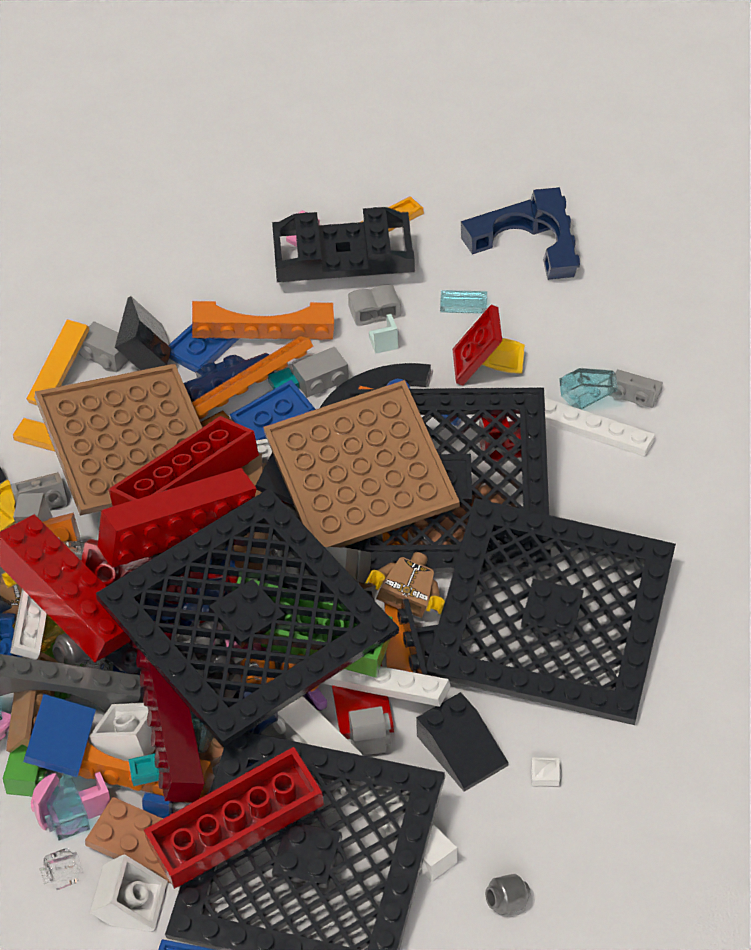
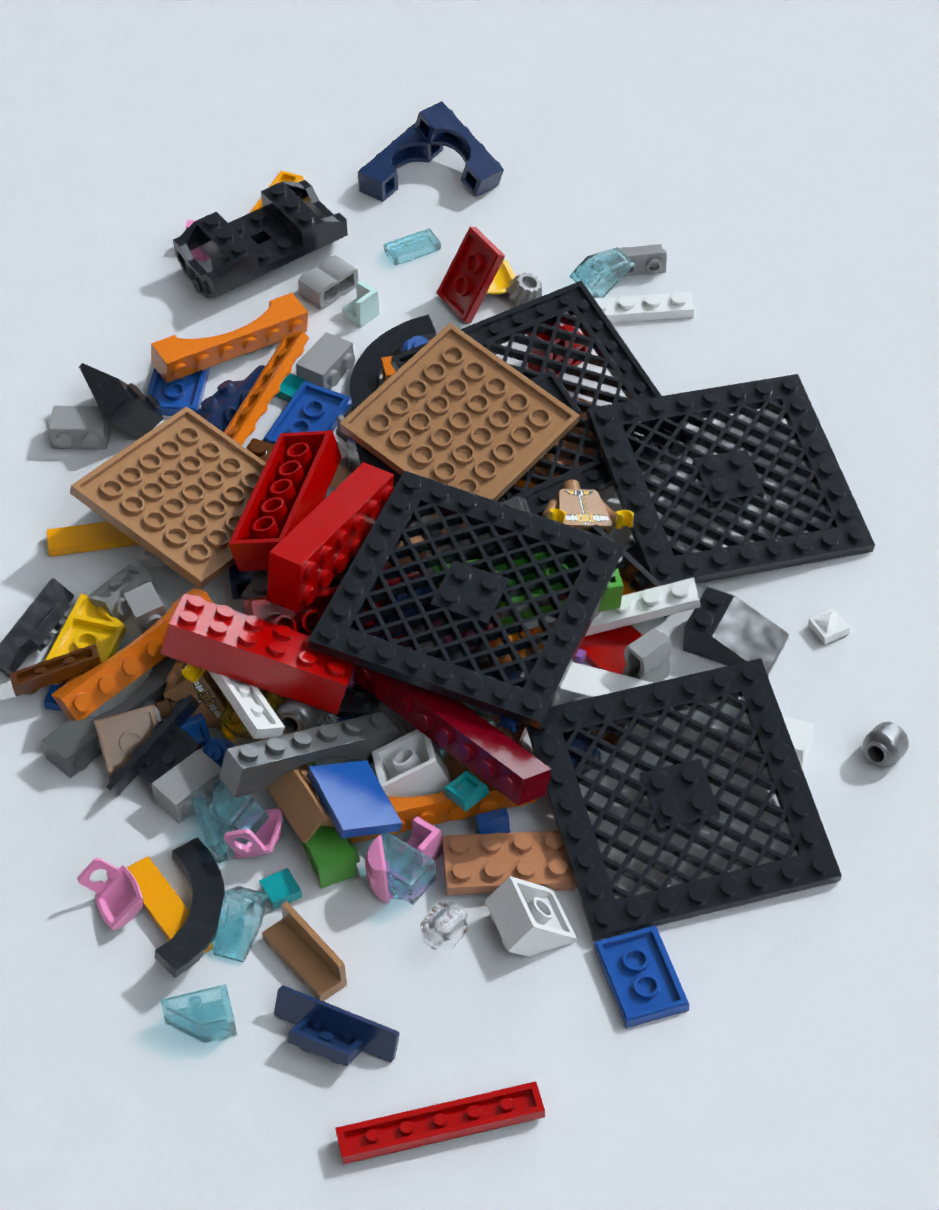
camera: 30 degrees left, 0 degrees up
light orange tile [26,319,90,405] -> none
red brick [144,747,324,889] -> none
none -> light grey piece [506,272,542,305]

